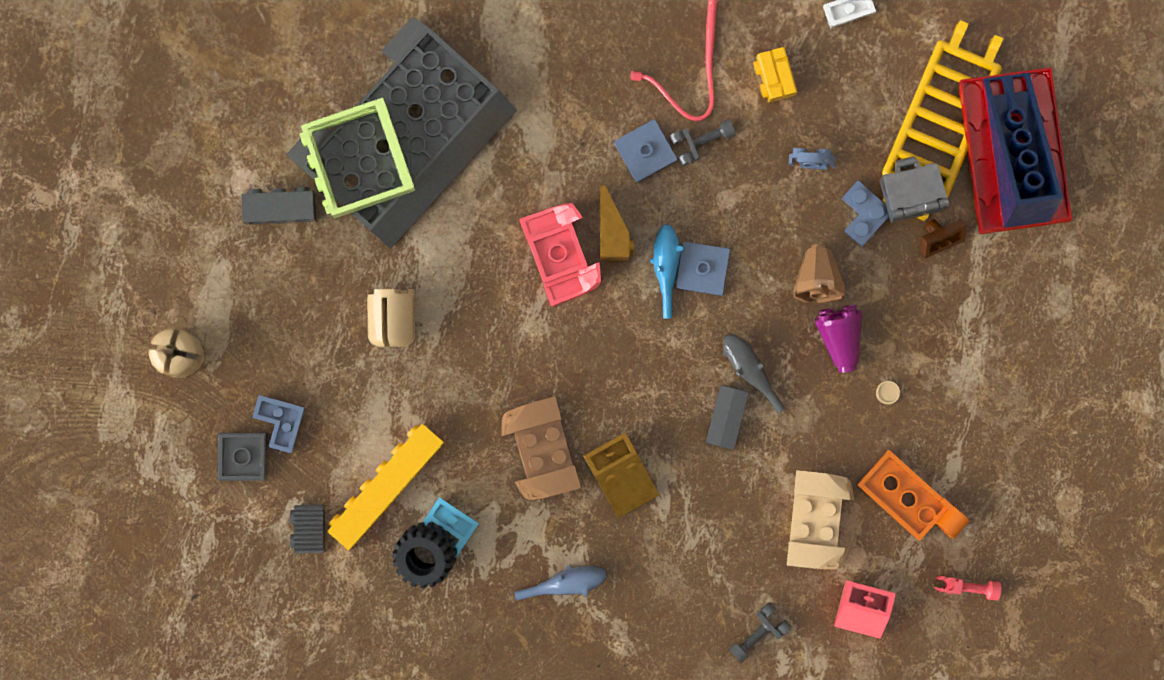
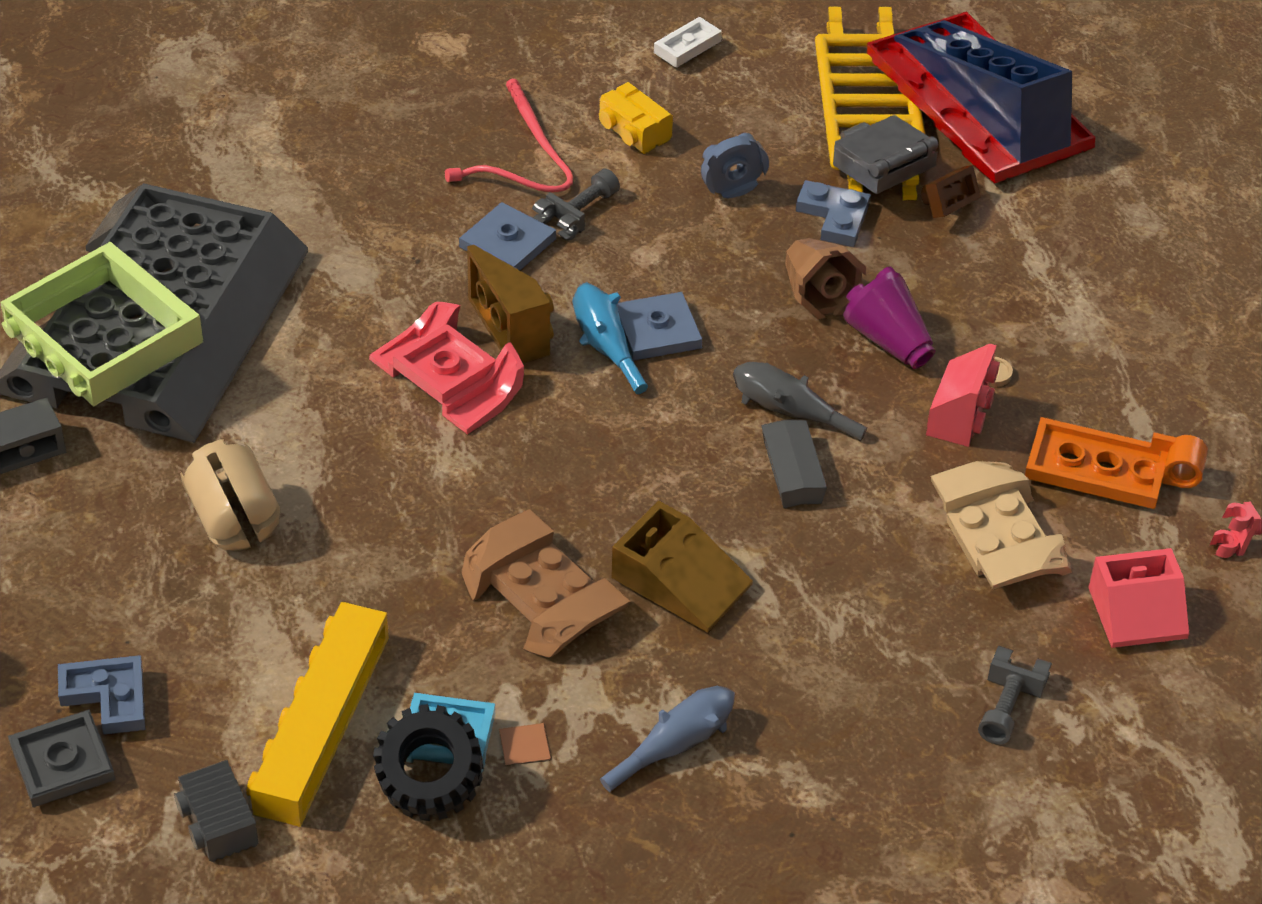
camera: 25 degrees left, 40 degrees down
none -> nougat sticker [499,723,551,765]
none -> coral slope [926,344,1000,447]

